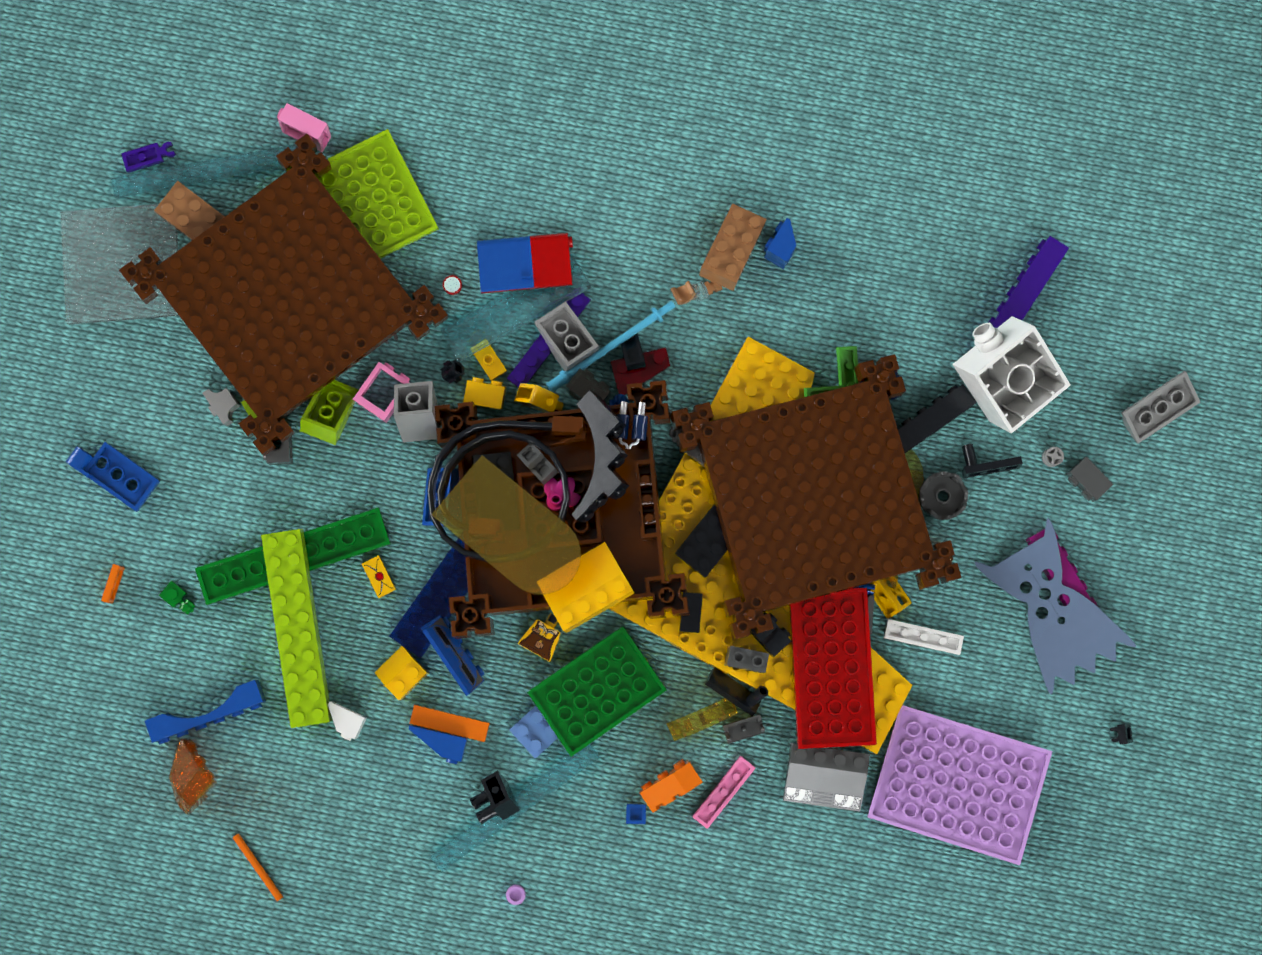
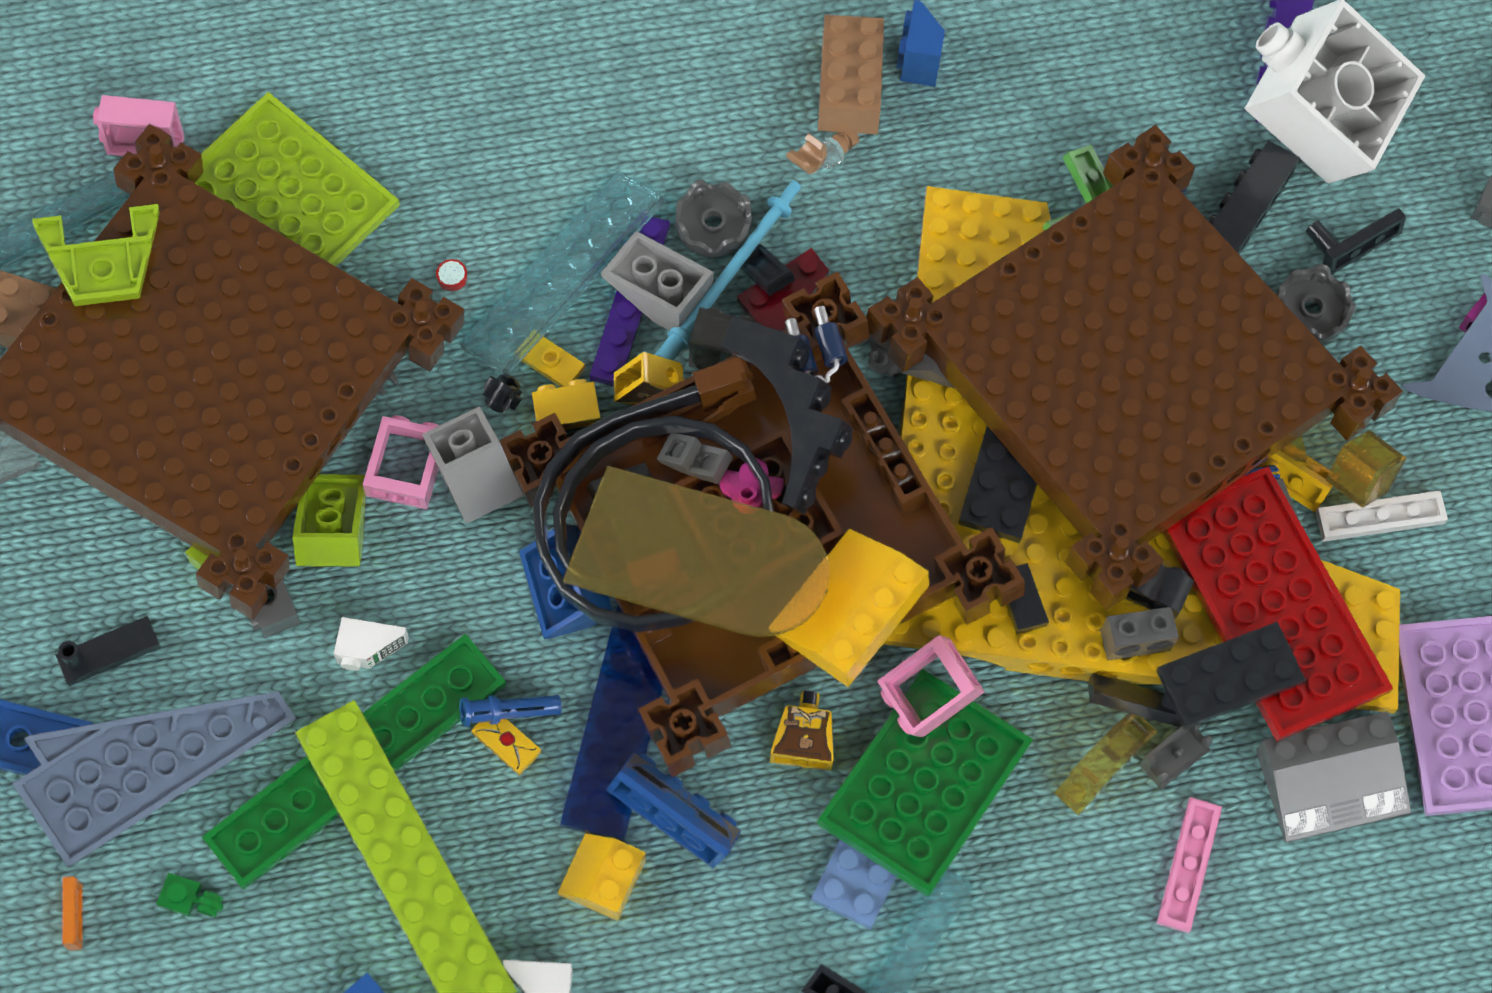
camera: 25 degrees left, 15 degrees down
light grey brick [202,388,241,426] -> none
orange tile [409,705,490,742] -> none
blue slope [409,725,468,764] -> none
door [477,233,573,294] -> none
blue plate [626,804,646,824] -> none
orange brick [639,759,703,813] -> none
light grey wheel [1042,447,1064,467] -> none
none -> sand blue wing [12,691,296,867]
none -> lime wing [32,204,160,306]
none -> black piece [55,616,161,686]
none -> white slope [333,617,409,671]
none -> blue pin [460,695,562,727]
none -> dark grey plate [675,179,752,257]
none -> bright pink window [877,635,985,737]
none -> black plate [1156,622,1306,730]
none -> clear yellow head [1326,430,1406,508]

